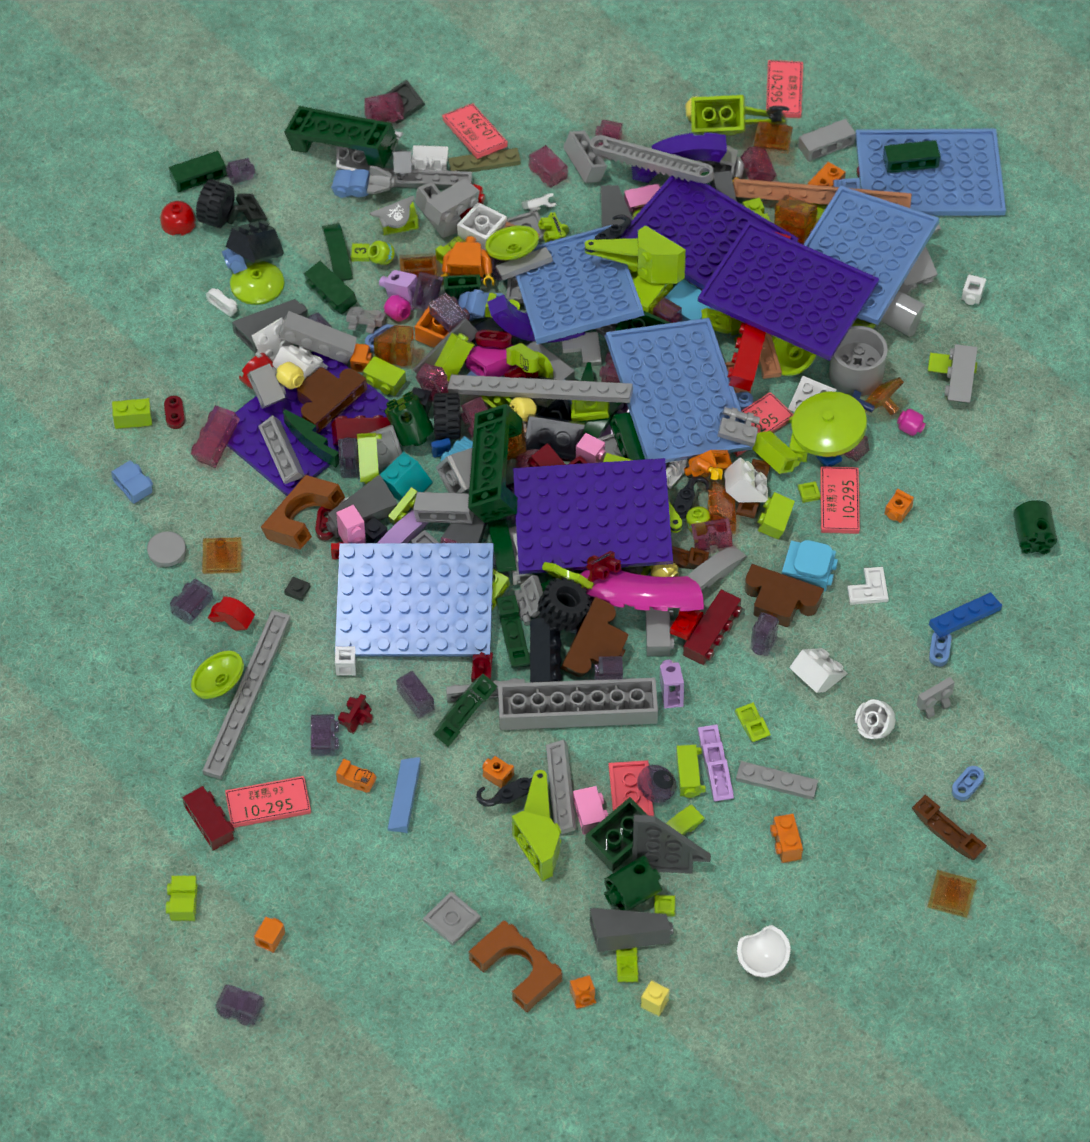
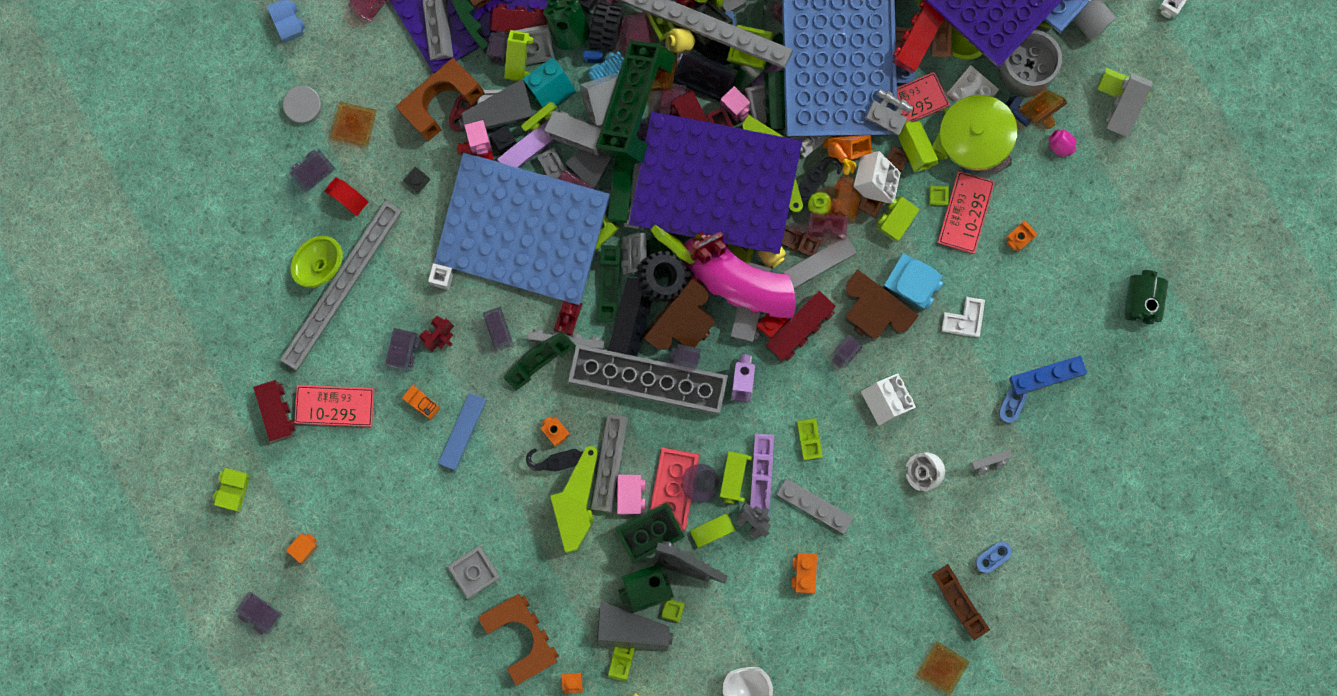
camera: 15 degrees right, 25 degrees up
none -> dark grey hips [736,502,771,539]

